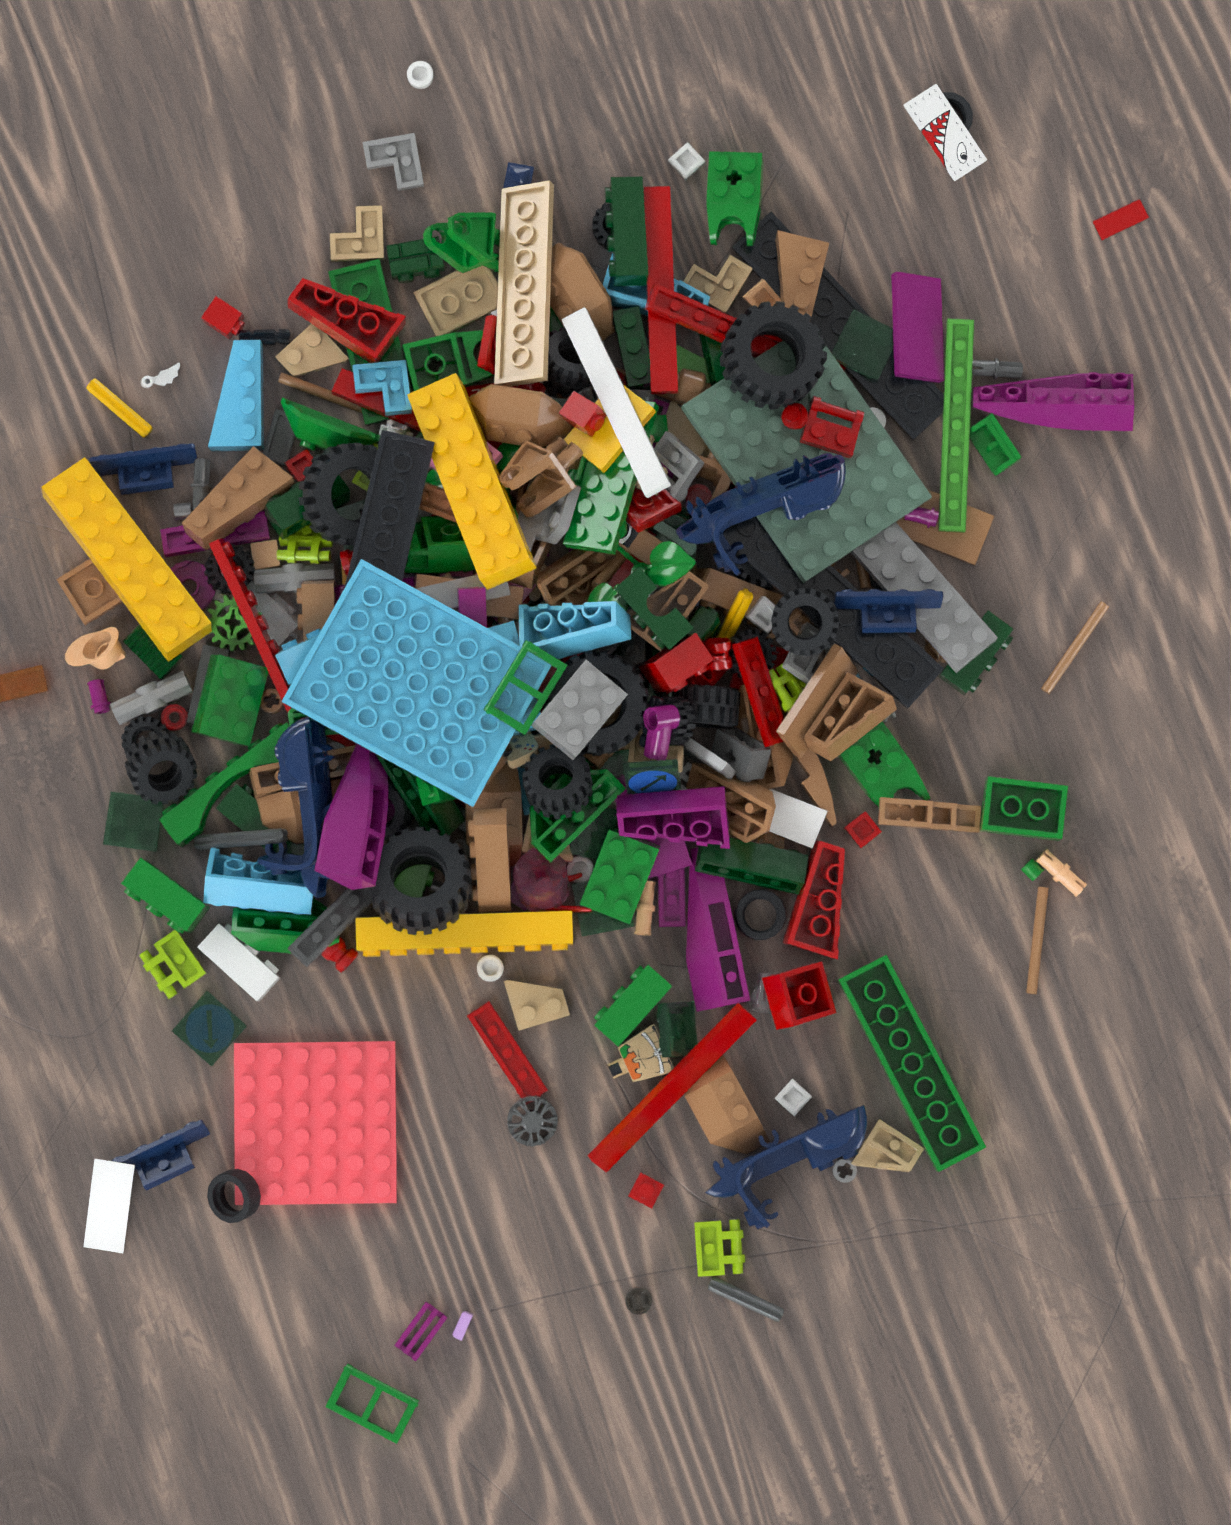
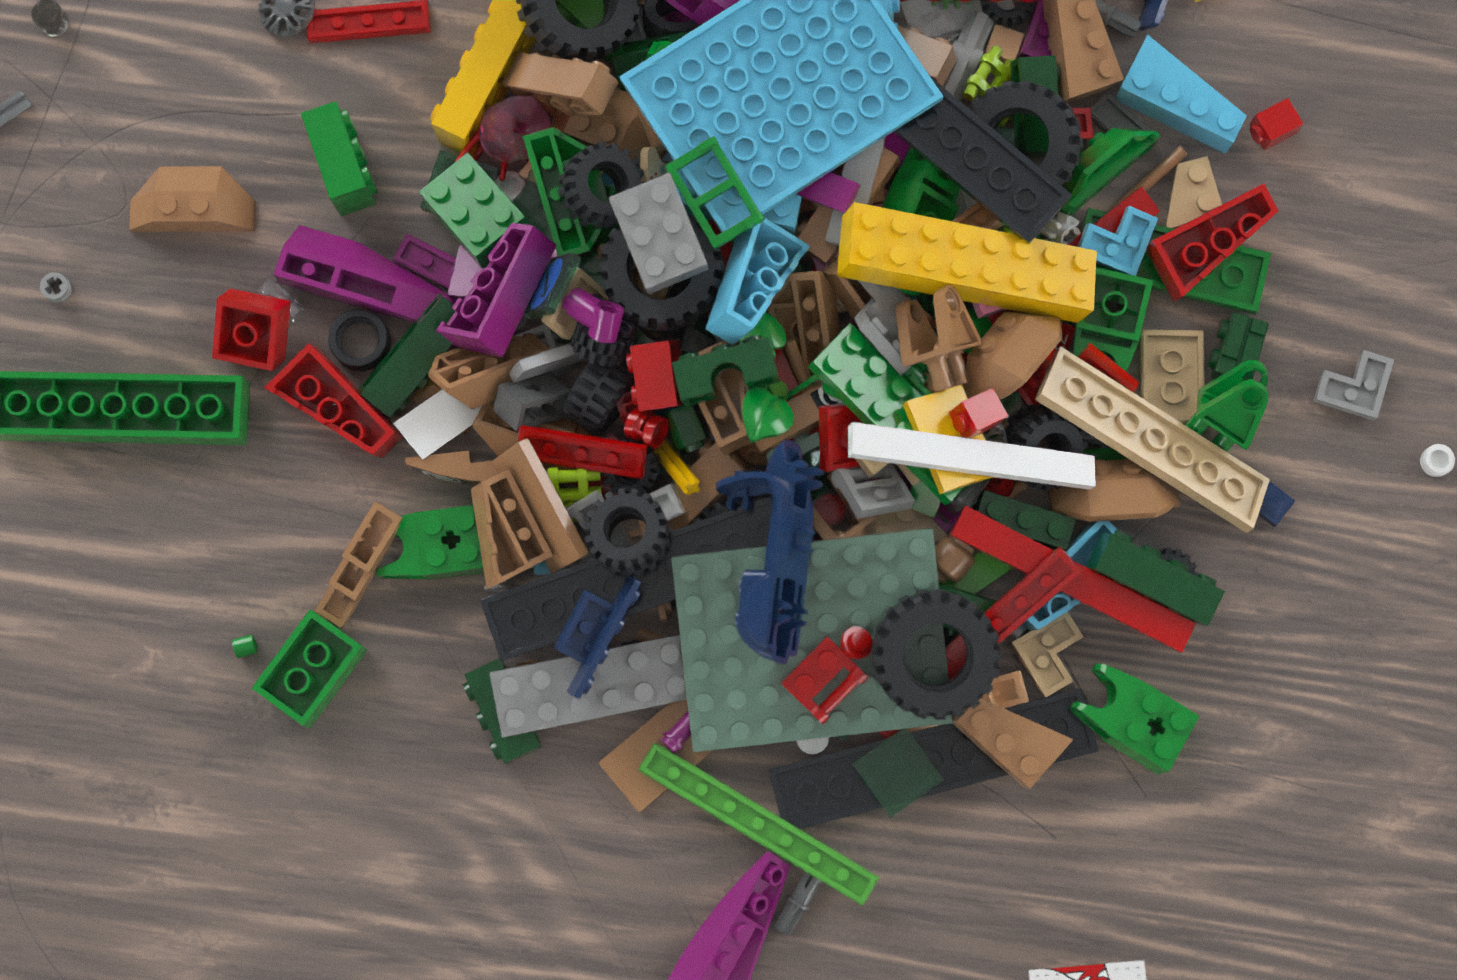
camera: 120 degrees right, 5 degrees down
white piece [141,363,180,388] -> none
black axle [239,329,291,345] -> none
tan plate [330,206,384,262] -> none
white tile [477,955,504,982] -> none
tan wing [504,980,570,1031] -> none
red tile [587,1003,757,1173] -> none
tan torso [607,1024,674,1082] -> none
red plate [628,1172,664,1209] -> none
light nougat pin [634,881,656,936] -> none
clear green plate [657,1001,698,1058] -> none
white tile [668,142,705,180] -> none
lime plate [694,1219,745,1277] -> none
dark blue piece [704,1105,867,1230] -> none
white tile [774,1078,812,1116] -> none
red plate [844,811,882,849] -> none
tan wing [851,1119,925,1172] -> none
magenta tile [891,271,944,383] -> none
green hinge [969,413,1022,477] -> none
medium nougat bar [1026,887,1049,995] -> none
light nougat pin [1036,849,1087,897] -> none
medium nougat bar [1041,601,1109,695] -> none

